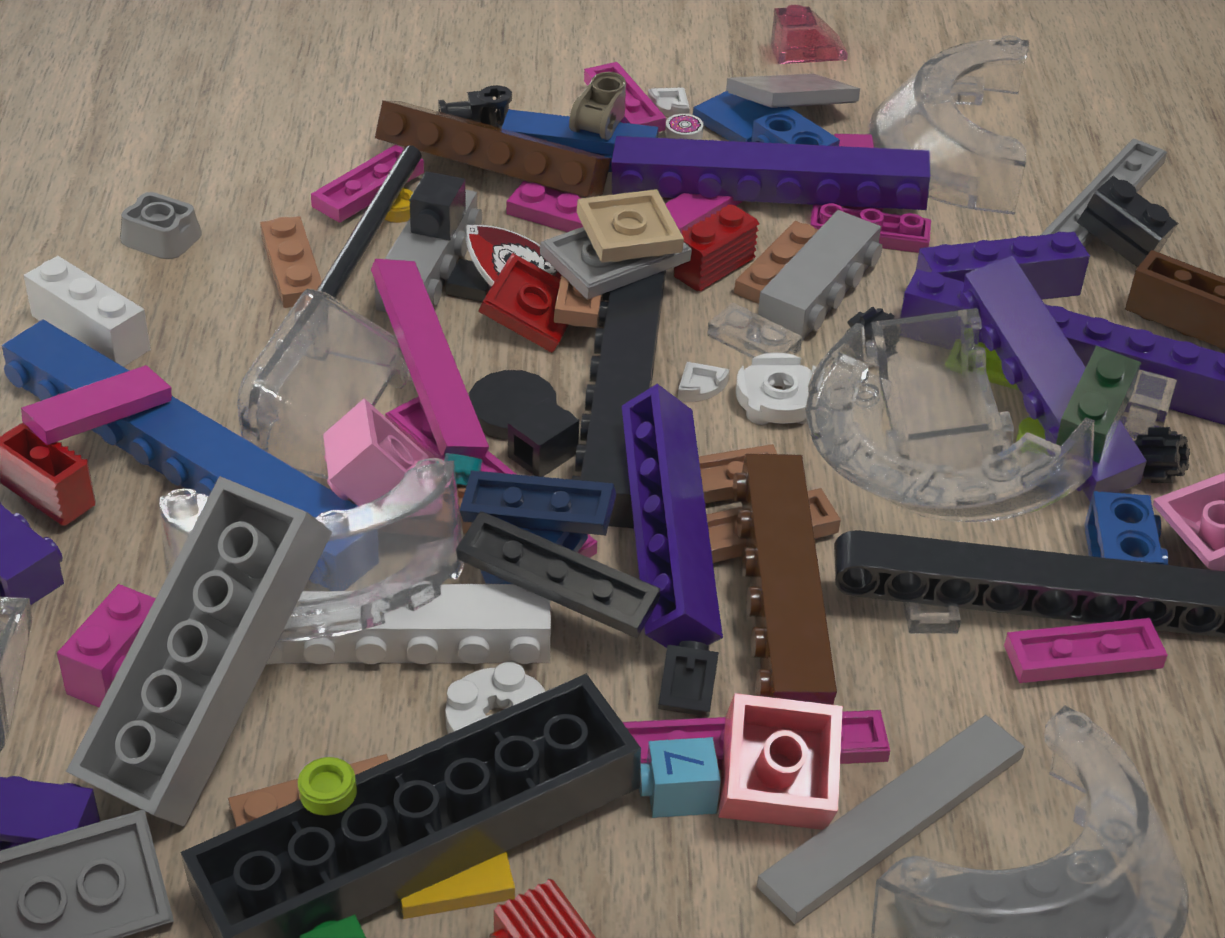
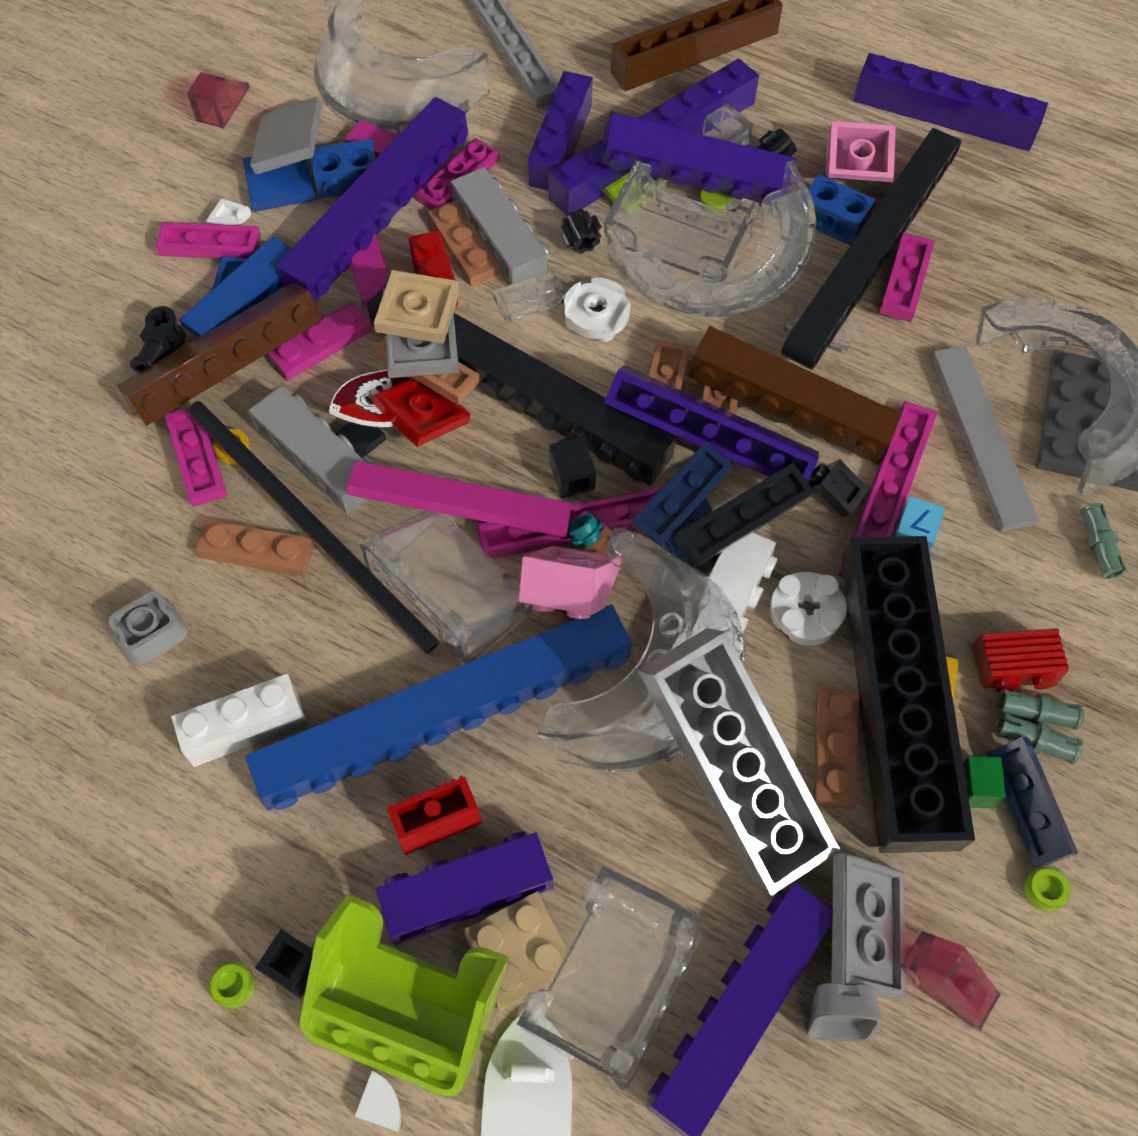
camera: 60 degrees left, 20 degrees up
dark pink tile [21,365,172,445] -> none
dark pink brick [57,584,156,707] -> none
lime tile [298,757,357,815] -> none
black brick [409,171,466,240] -> none
black tile [469,370,557,440] -> none
dark tan piece [569,72,626,140] -> none
tile [665,114,703,140] -> none
white tile [677,362,729,402] -> none
coral brick [718,693,843,830] -> none
dark green brick [1055,346,1141,464] -> none
black brick [1077,176,1179,267] -> none

